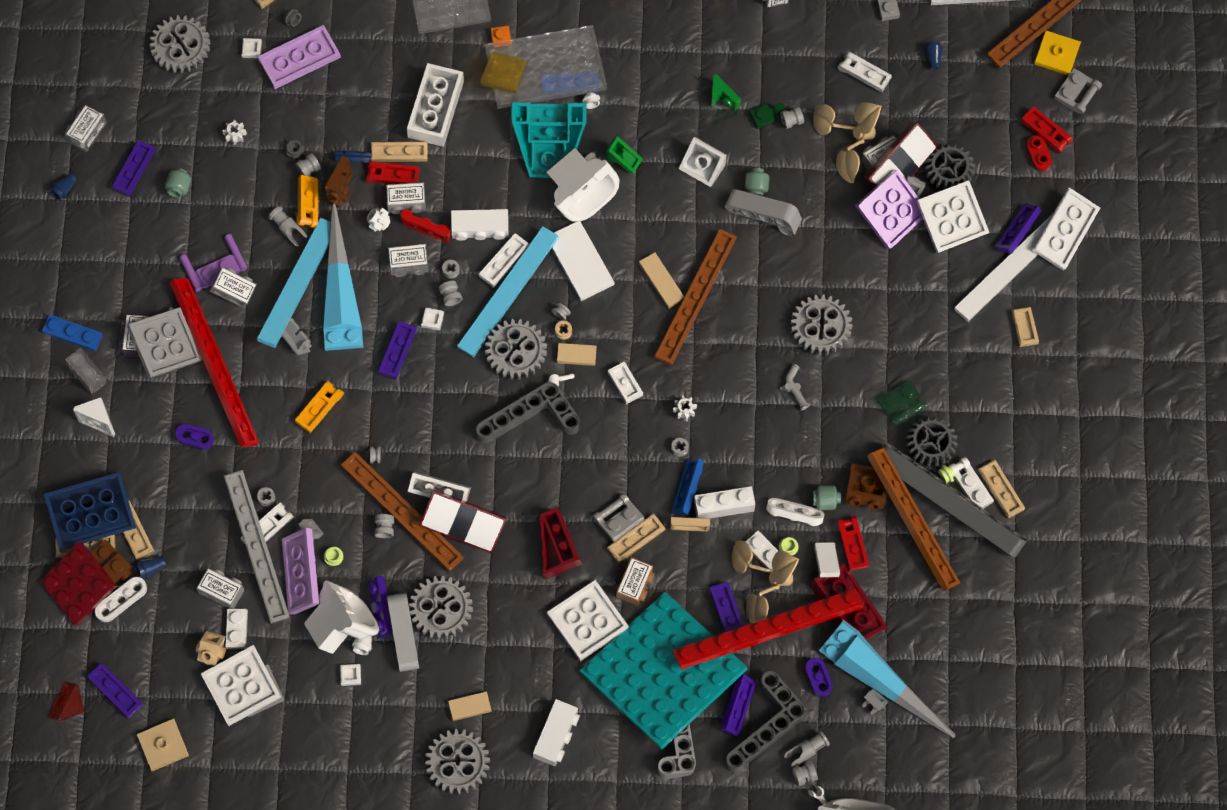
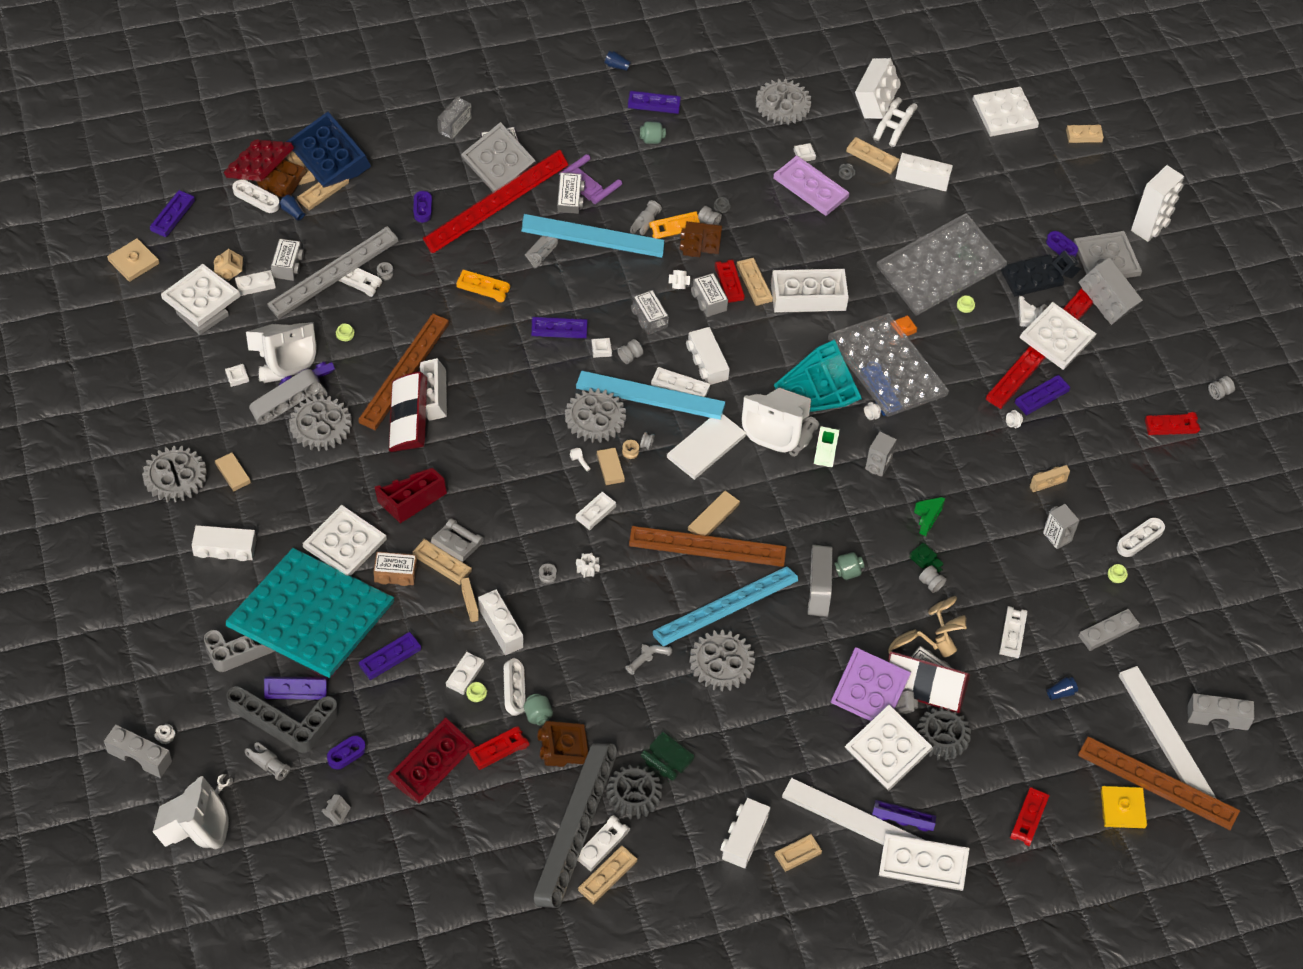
camera: 70 degrees right, 15 degrees down
blue plate [42,314,103,352] -> none
clear red slope [48,682,85,721] -> none
brick [65,105,107,152] -> none
white slope [73,397,115,437] -> none
white gear [223,120,247,145] -> none
lavender plate [282,528,319,615] -> none
light grey tile [297,519,324,539] -> none
medium azure plate [323,203,363,351] -> none
dark blue axle [334,151,371,163] -> none
light grey bush [370,446,381,463] -> none
light grey wheel [374,514,394,538] -> none
red plate [401,209,451,243] -> none
light grey bush [442,260,459,279] -> none
dark grey beam [476,382,579,443] -> none
clear yellow plate [481,51,528,94] -> none
blue plate [671,458,704,516] -> none
red plate [673,588,864,670] -> none
white slope [679,137,727,187] -> none
tan plant [731,540,799,624] -> none
light grey wheel [792,761,818,787] -> none
white tile [814,543,840,577] -> none
medium azure plate [819,620,955,738] -> none
dark orange plate [867,448,960,592] -> none
yellowish green plate [938,465,955,483] -> none
red plate [1026,135,1052,172] -> none
light grey plate [1054,68,1102,114] -> none
none -> medium azure tile [653,566,798,646]
none -> white brick [720,798,770,869]
none -> light grey brick [865,432,897,477]

